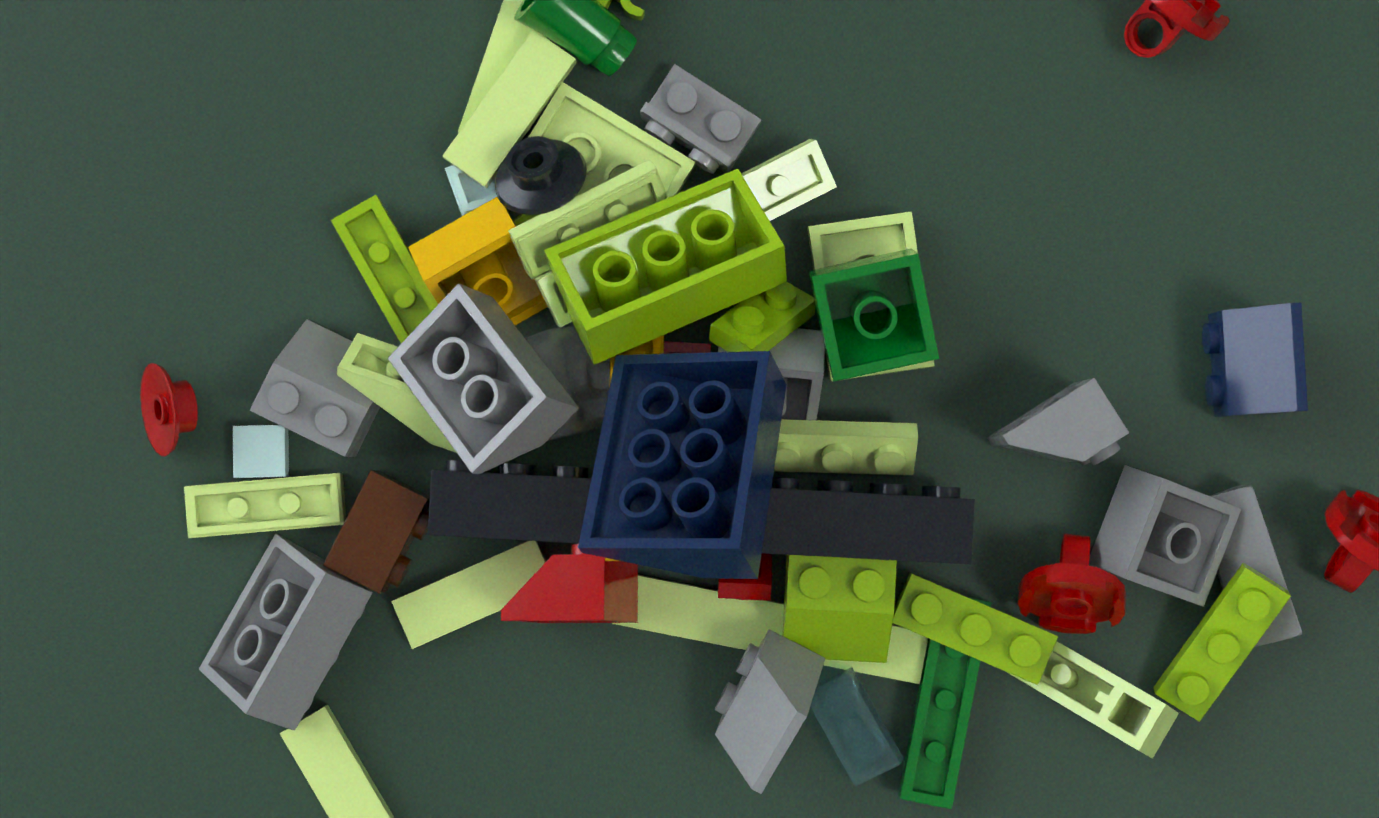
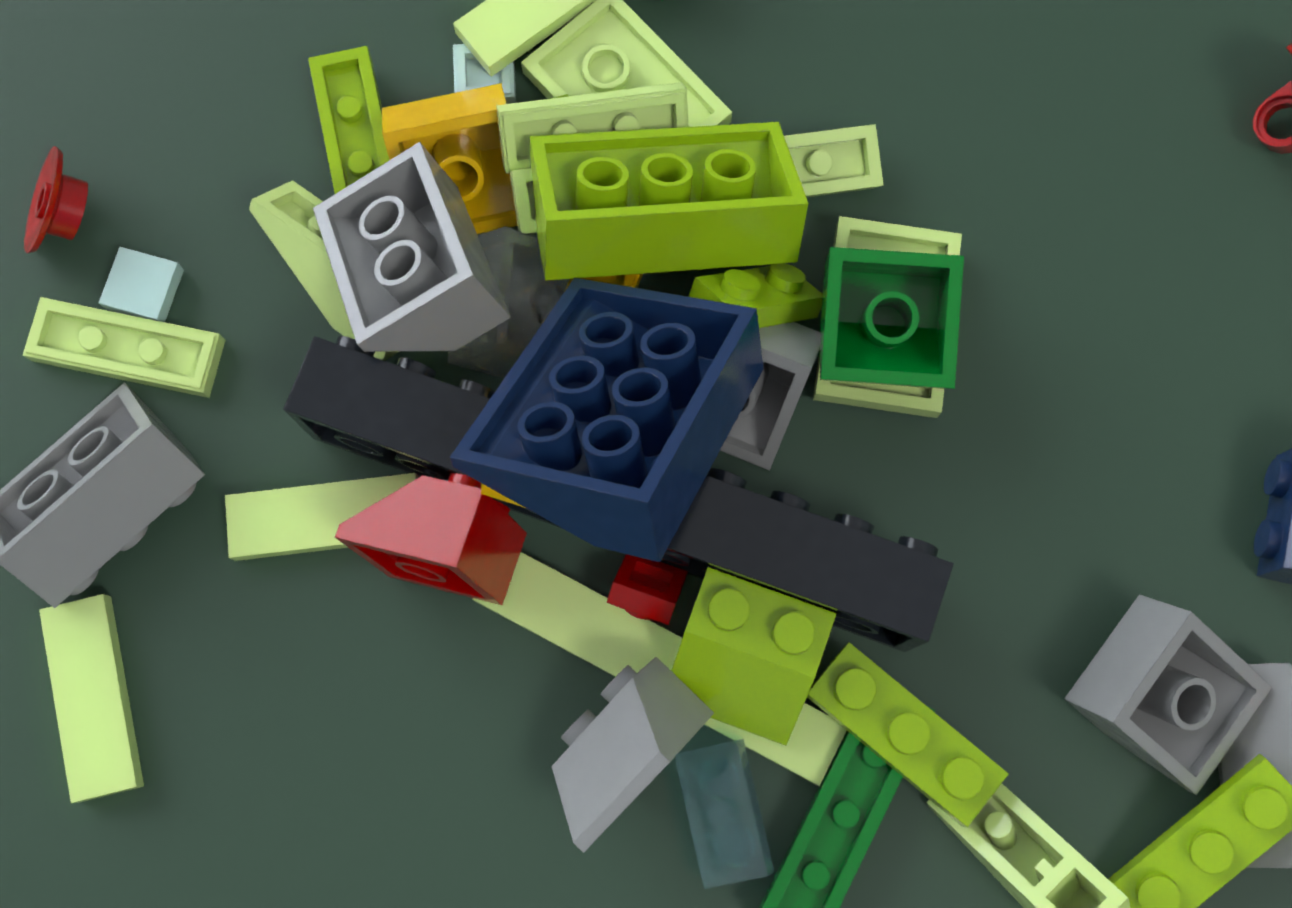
camera: 15 degrees right, 10 degrees down
light grey slope [250,319,380,457] -> none
reddish brown brick [323,470,430,594] -> none
black piece [495,136,587,215] -> none
light grey bracket [640,64,761,174] -> none
yellowish green plate [774,419,918,475] -> none
light grey slope [987,378,1129,466] -> none
red tile [1018,534,1126,634] -> none

